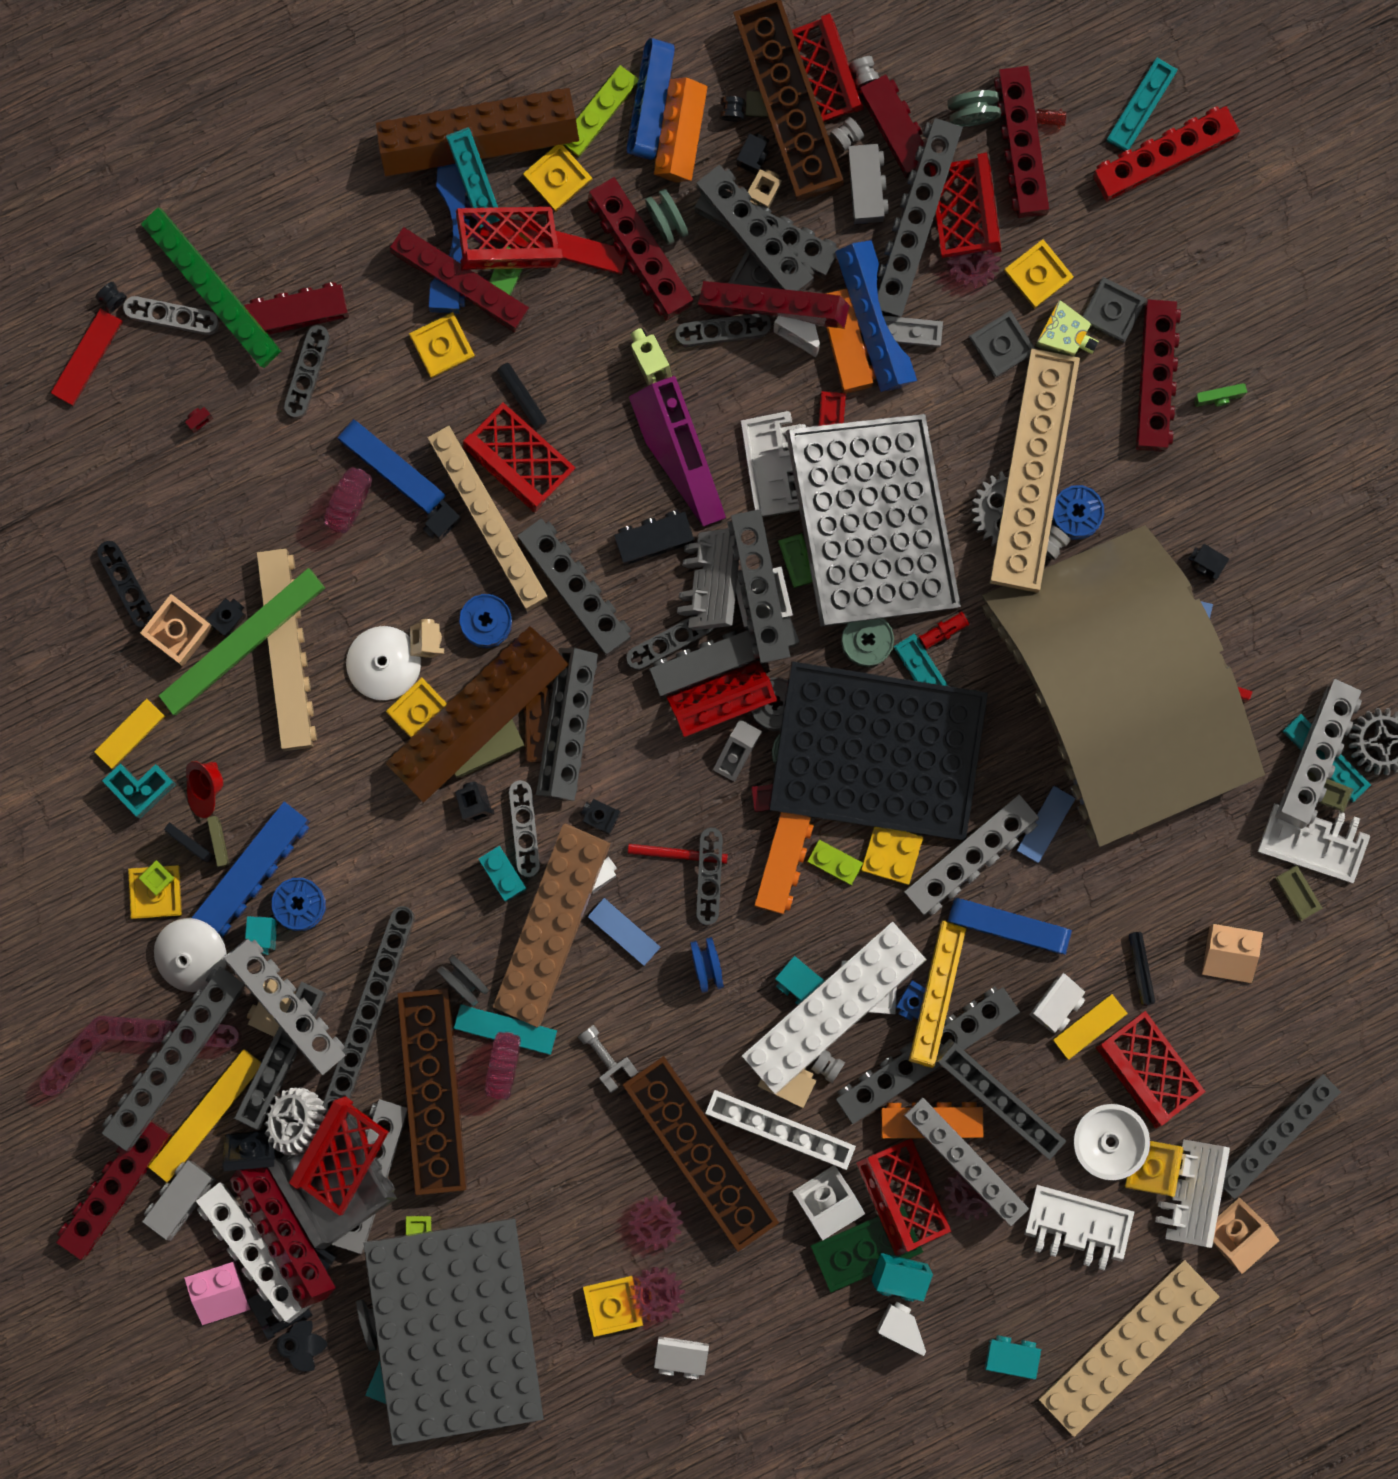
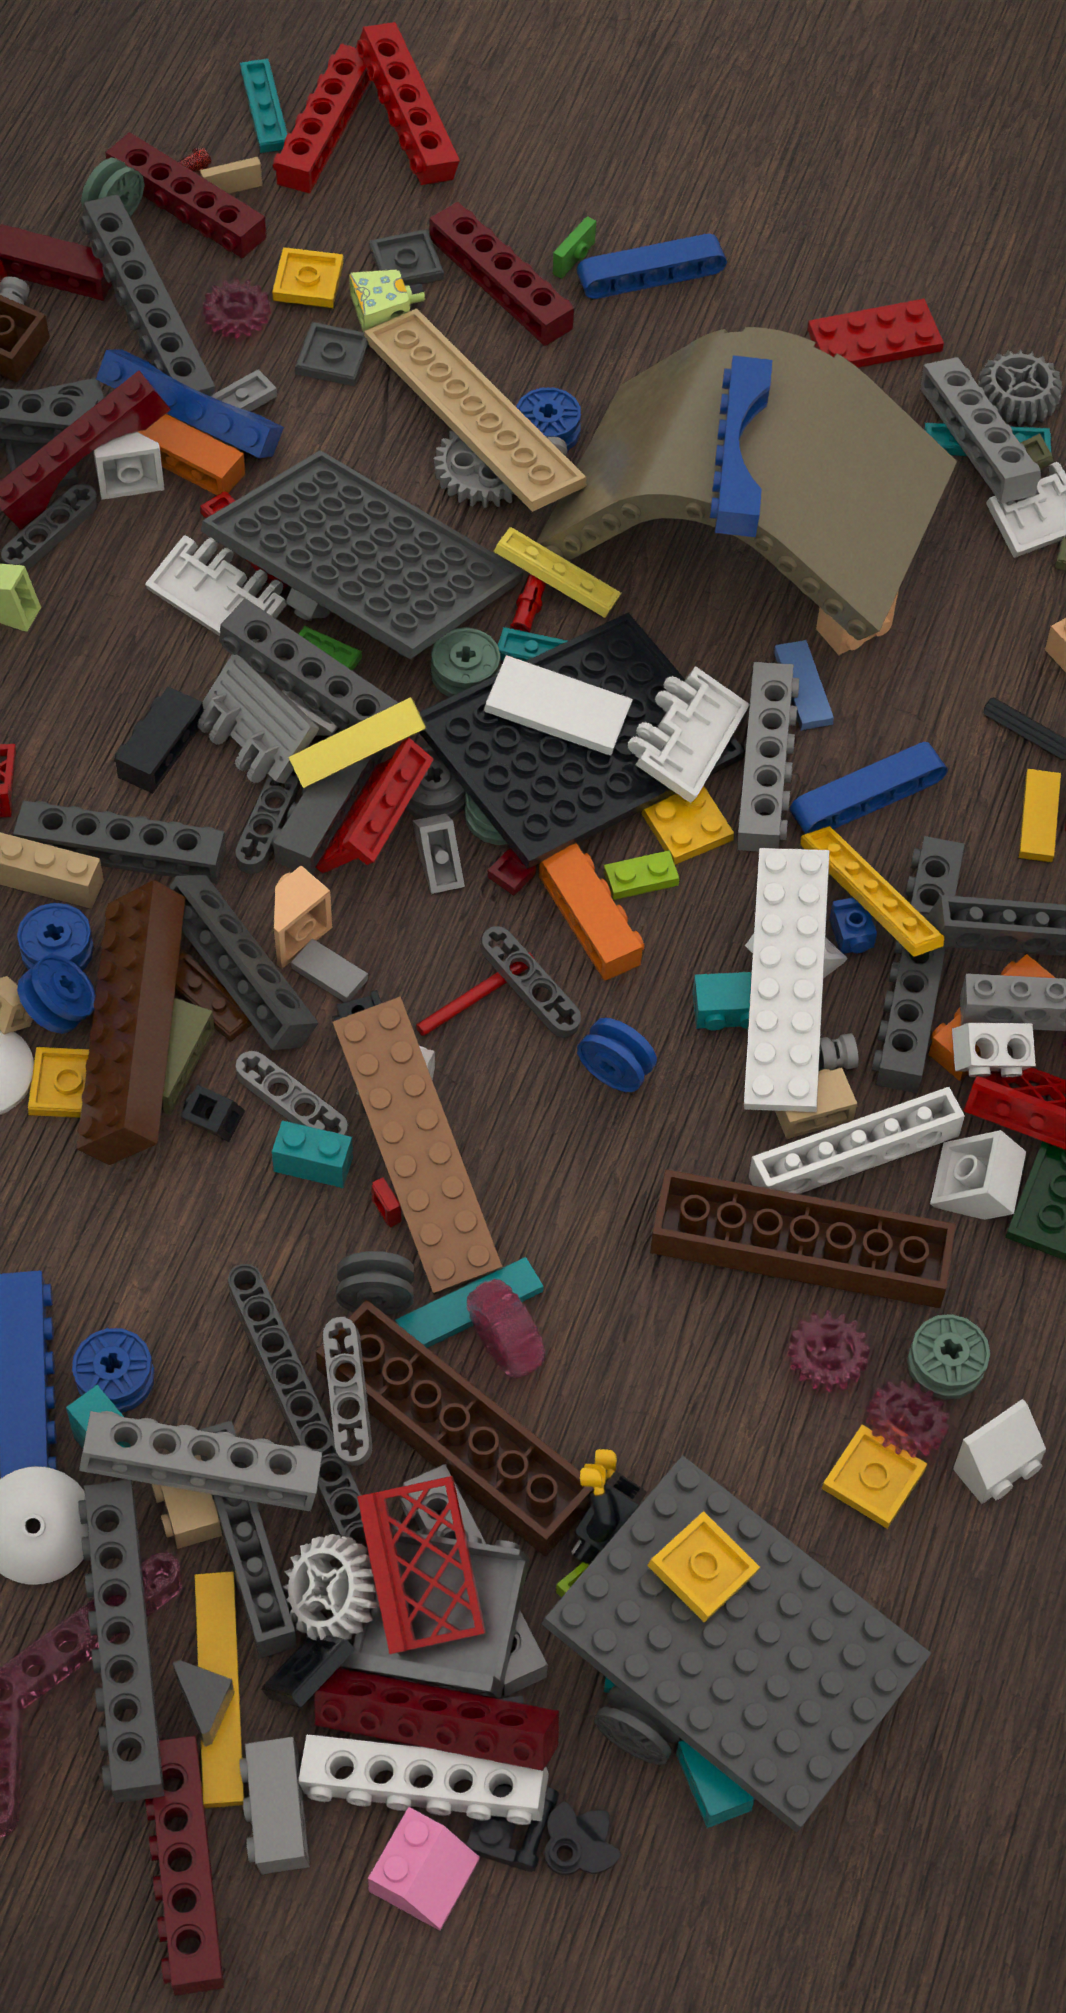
camera: 45 degrees left, 25 degrees down
light grey bar [578,1025,639,1093] -> none
medium blue tile [588,898,661,966] -> none
magenta wedge [629,376,726,527] -> none
light grey brick [848,144,888,224] -> none
red fence [930,152,1002,258] -> none
white slope [1029,973,1085,1033] -> none
none -> blue wheel [17,954,96,1034]
none -> dark grey slope [172,1660,234,1747]
none -> tan tile [200,157,262,194]
none -> light nougat slope [274,866,332,969]
none -> light yellow tile [288,697,427,788]
none -> light grey tile [291,938,368,1002]
none -> light grey beam [323,1317,372,1466]
none -> red brick [357,22,460,185]
none -> red tile [371,1177,401,1227]
none -> white tile [484,655,633,756]
none -> light yellow tile [494,527,621,618]
none -> black torso [572,1449,647,1565]
none -> blue beam [576,234,727,299]
none -> white hinge [627,666,750,803]
none -> yellow plate [647,1511,760,1623]
none -> blue arch [710,355,773,537]
none -> red plate [807,299,944,368]
none -> sand green wheel [907,1314,990,1400]
none -> white brick [952,1023,1036,1077]

